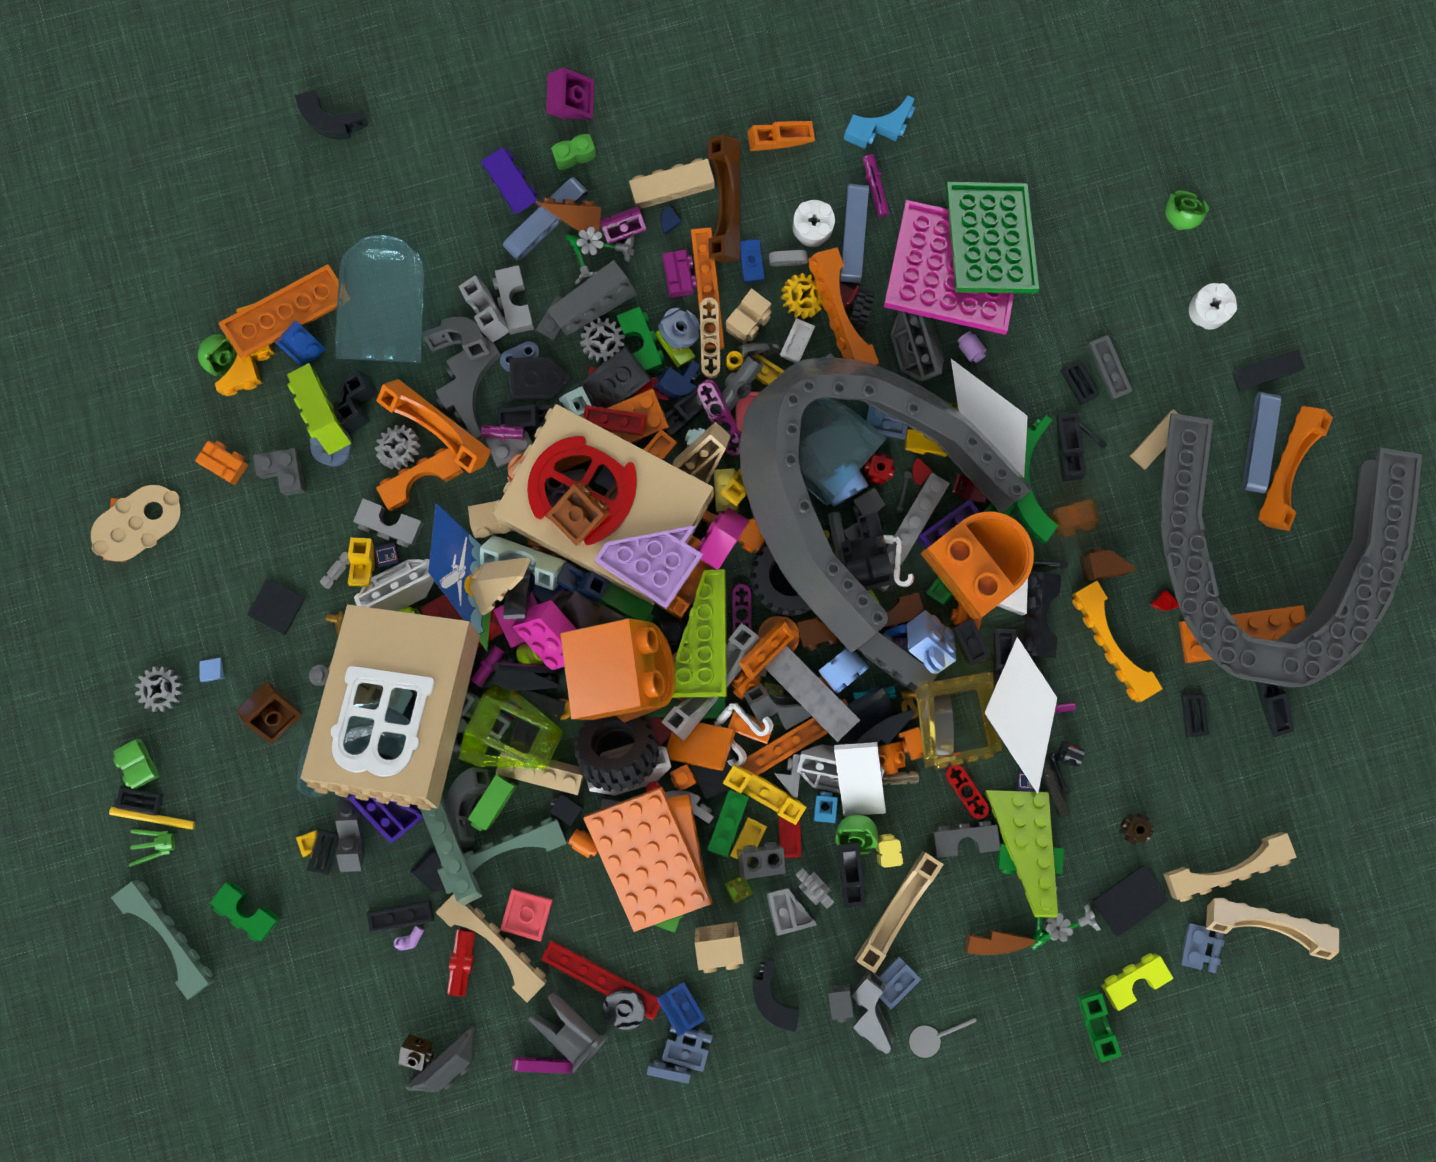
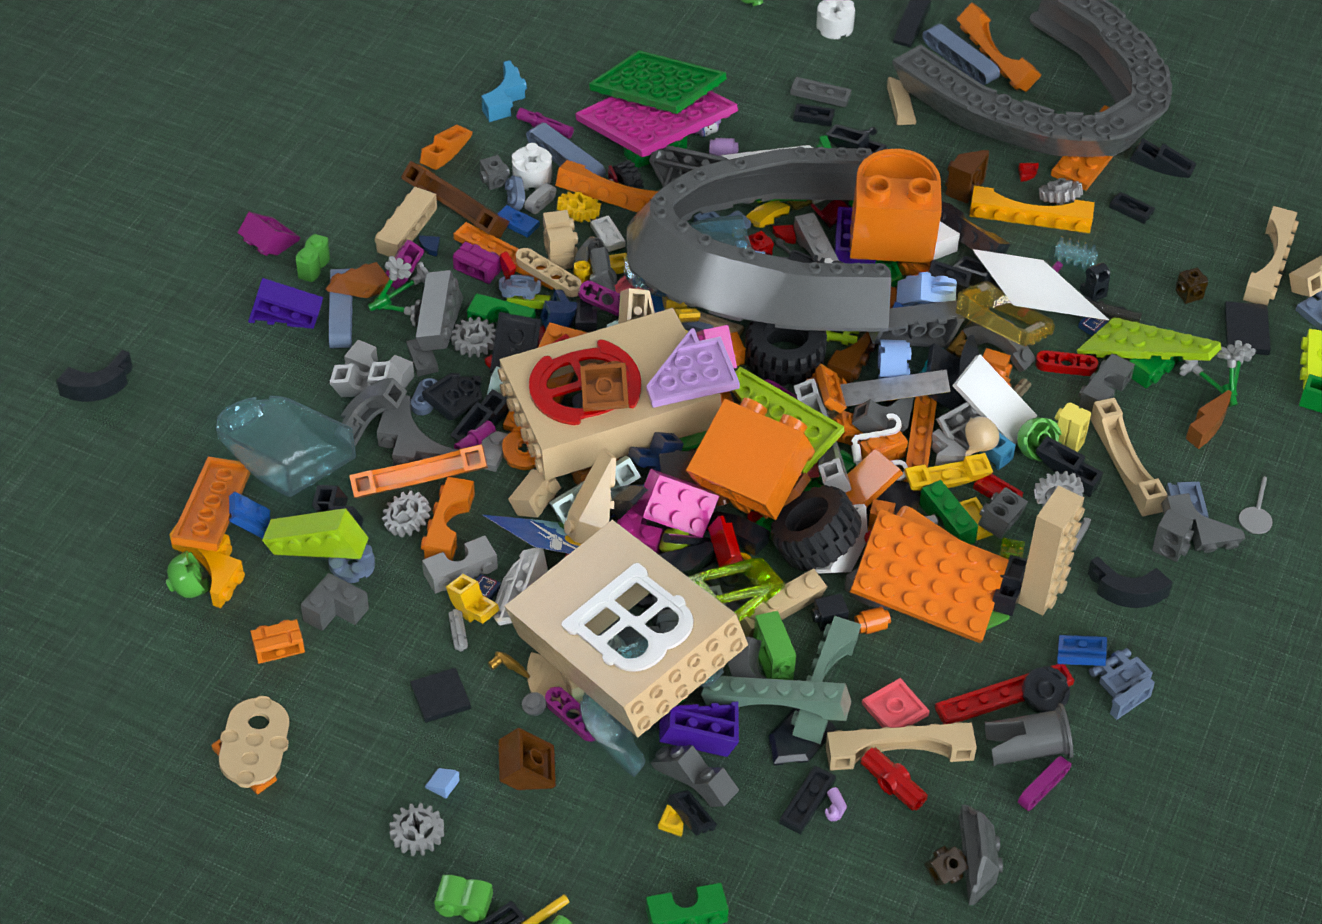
camera: 45 degrees left, 35 degrees down
none -> dark grey brick [479,155,510,190]
none -> red tile [500,251,516,280]
none -> sand blue plate [505,175,525,211]
none -> red panel [708,516,744,569]
none -> tan hair [965,417,999,457]
none -> black slope [992,554,1028,617]
none -> light grey gear [1039,178,1083,205]
none -> clear light blue piece [1054,236,1099,269]

